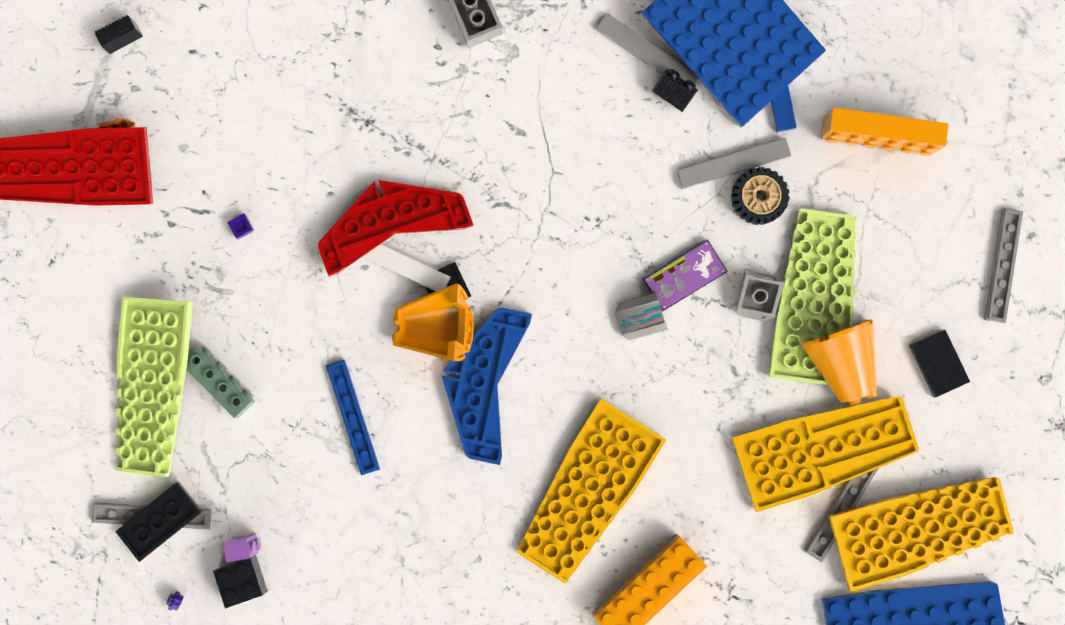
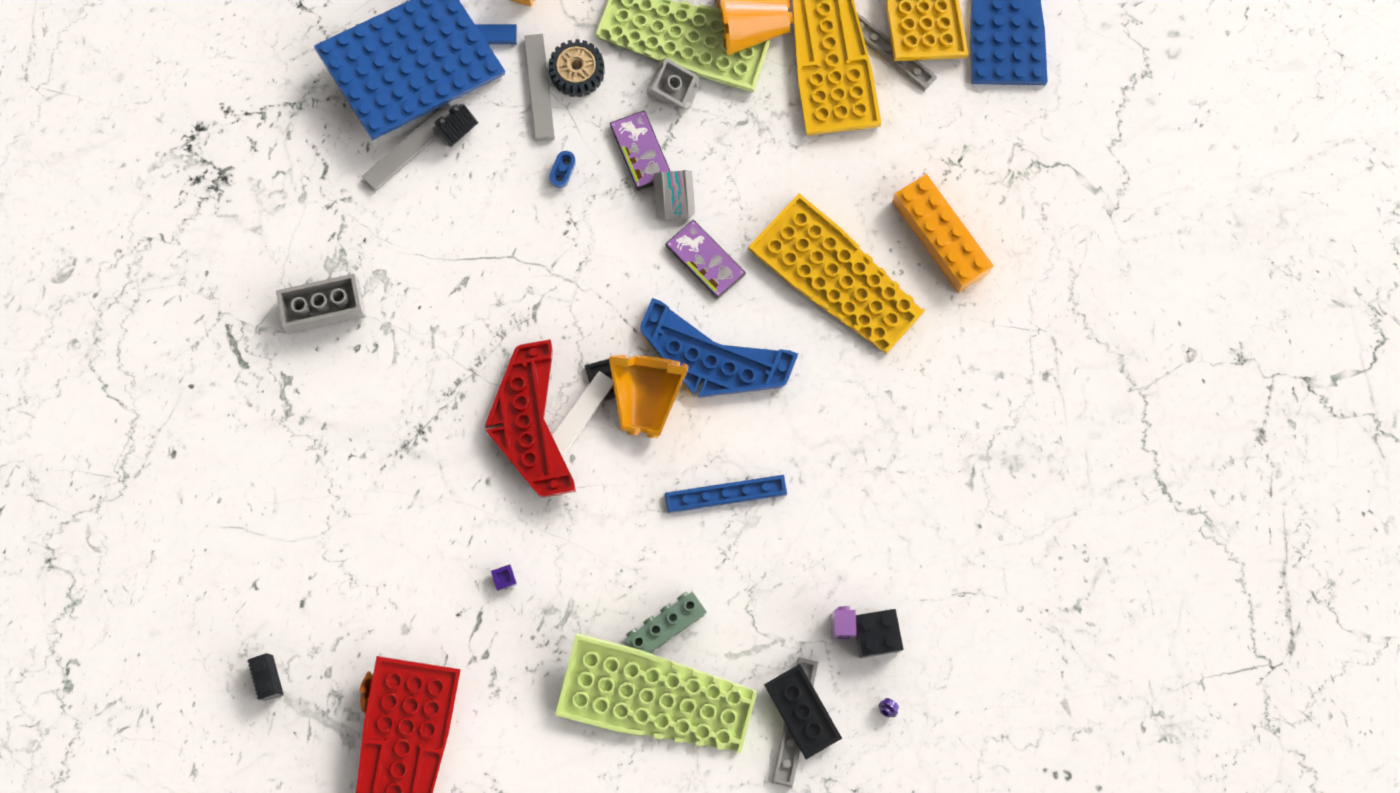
camera: 80 degrees left, 10 degrees down
none -> blue plate [549,151,576,188]
none -> tile [665,219,746,300]

